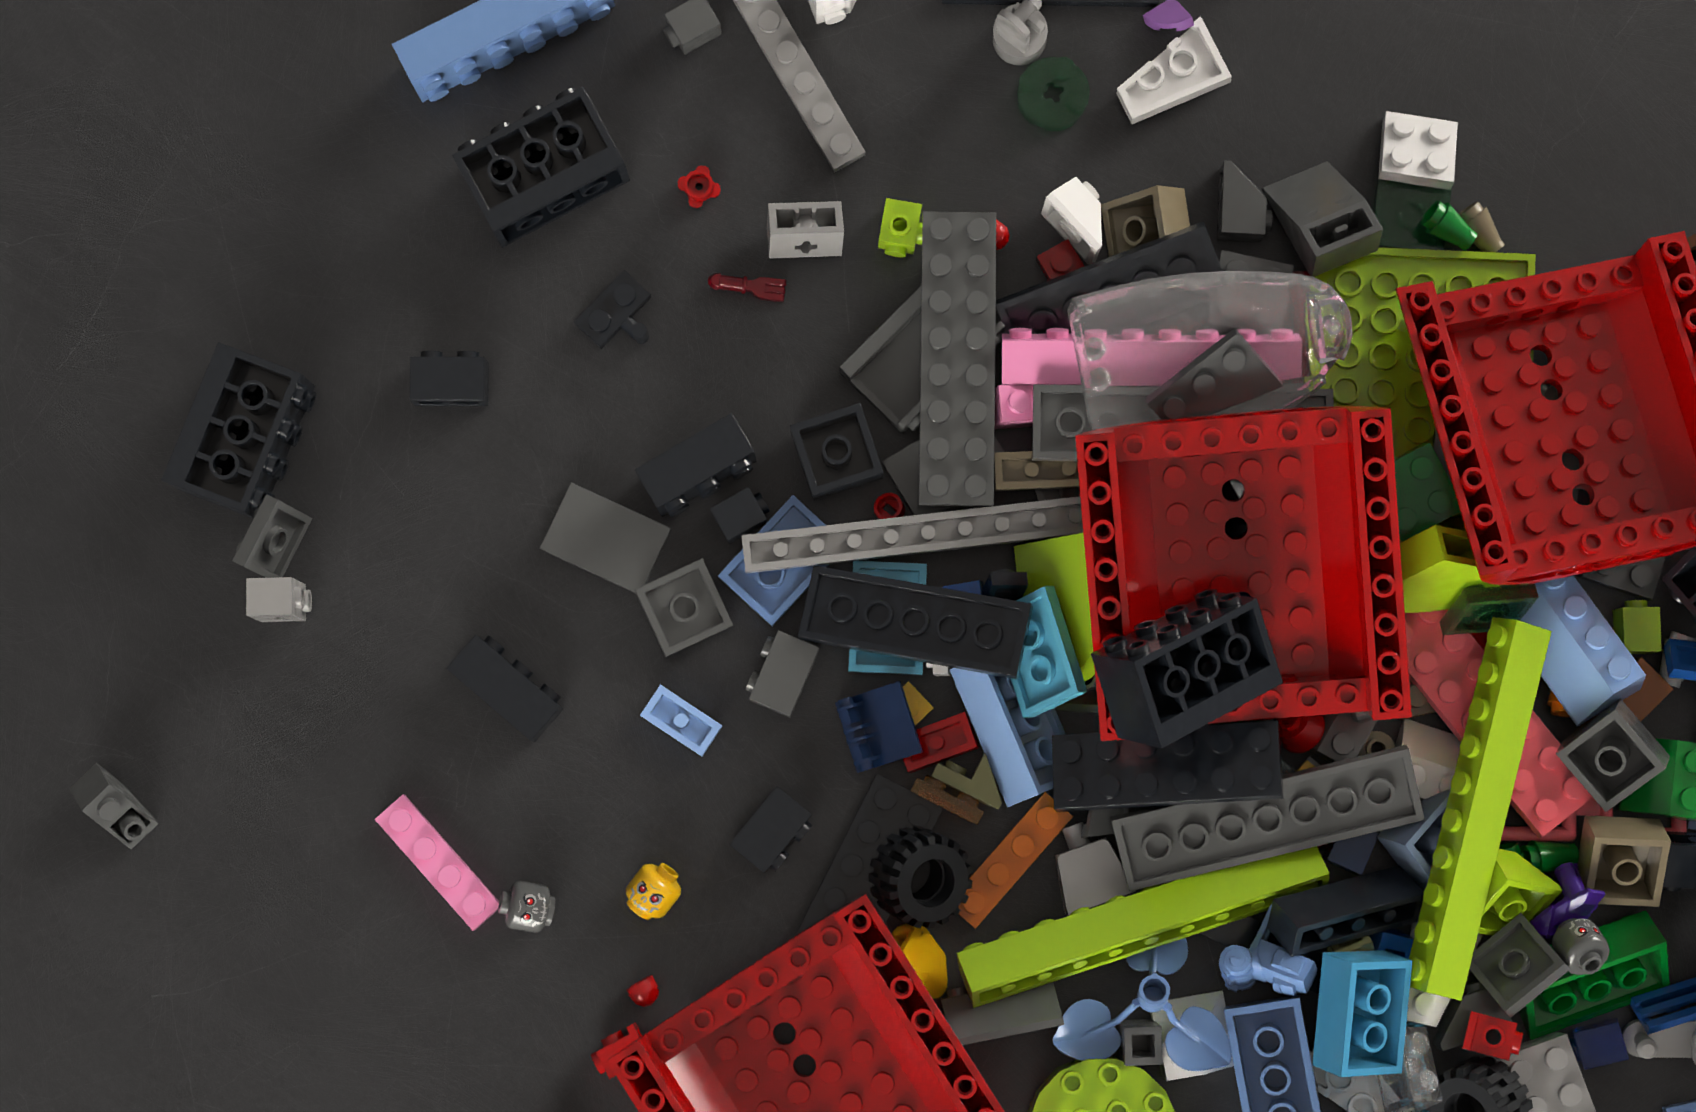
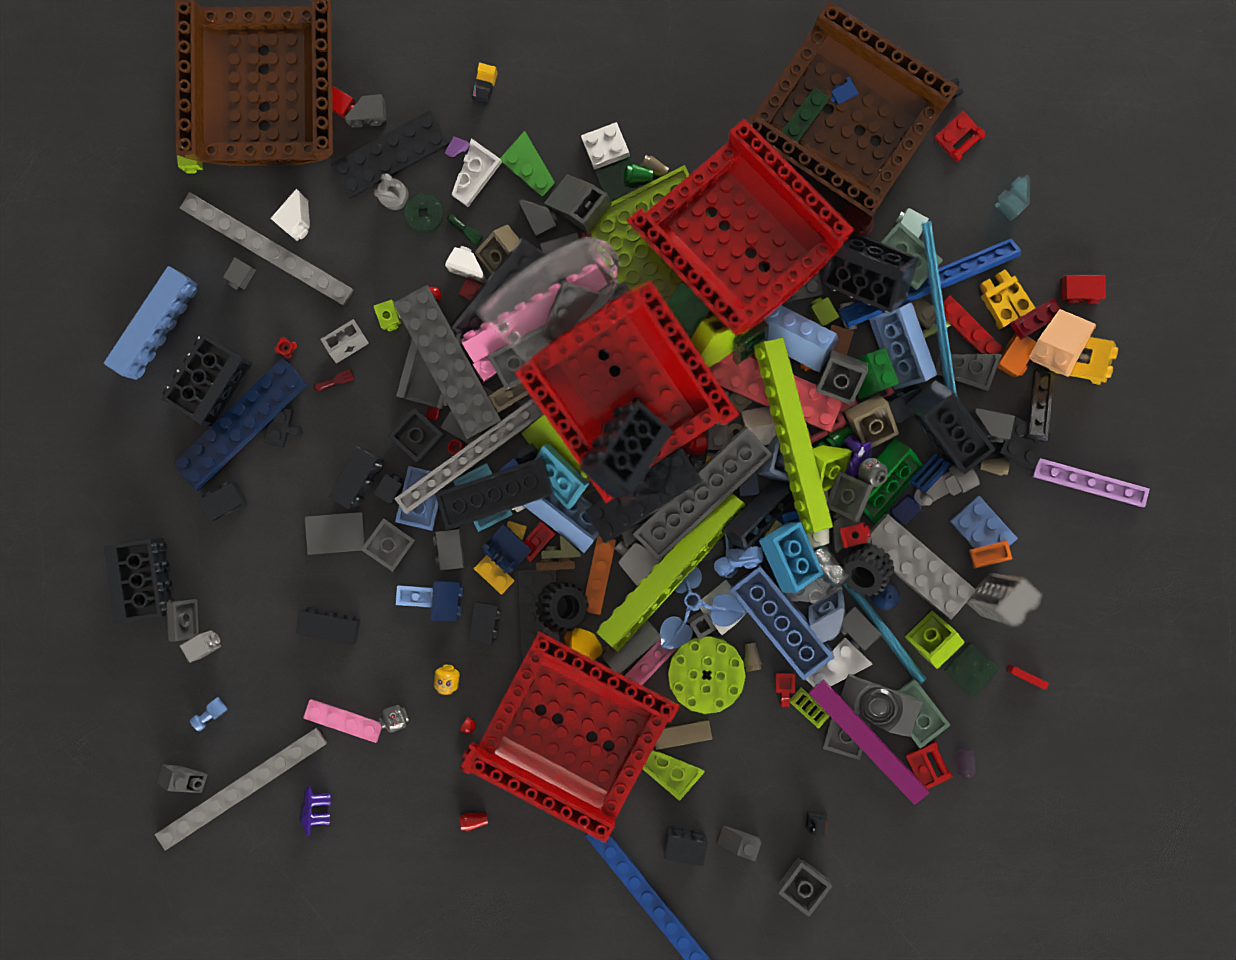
camera: 25 degrees left, 5 degrees up
none -> light grey plate [155,727,327,850]
none -> dark blue plate [172,357,308,491]
none -> medium blue leg [190,697,228,731]
none -> dark purple connector [299,786,331,836]
none -> red piece [426,407,441,421]
none -> dark blue slope [430,580,464,621]
none -> dark green piece [447,214,484,246]
none -> yellow plate [474,555,515,595]
none -> bright green wing [500,131,555,198]
none -> bright pink plate [624,639,676,685]

